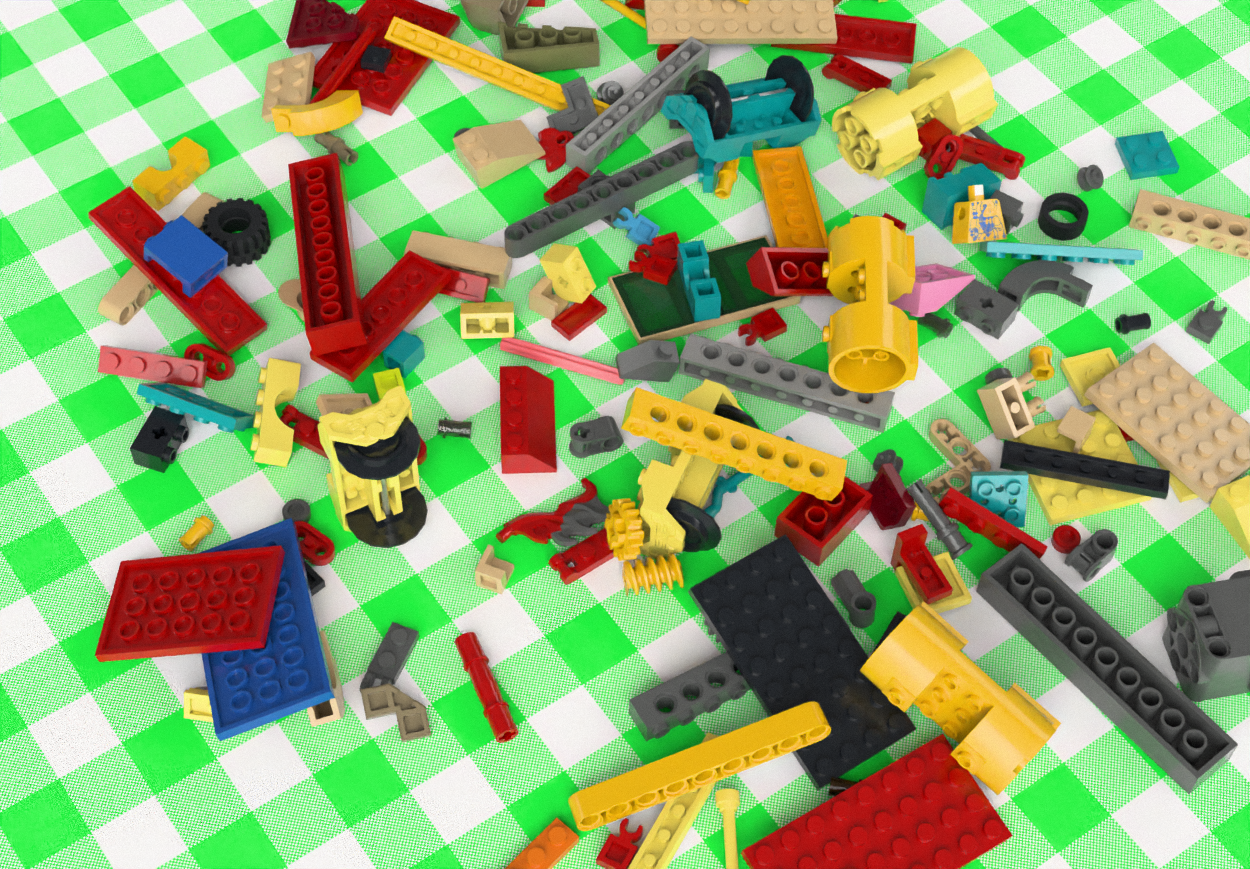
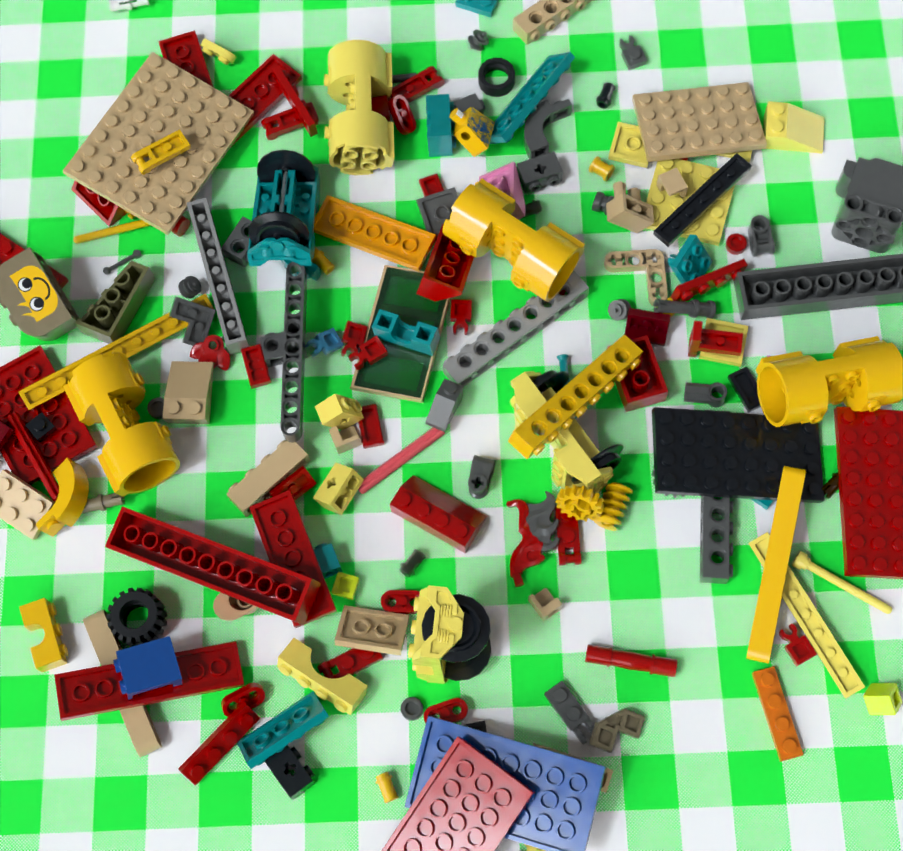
camera: 50 degrees left, 15 degrees up
none -> yellow cylinder [63,352,180,497]
none -> dark grey hinge [103,250,141,275]
none -> red plate [271,65,318,137]

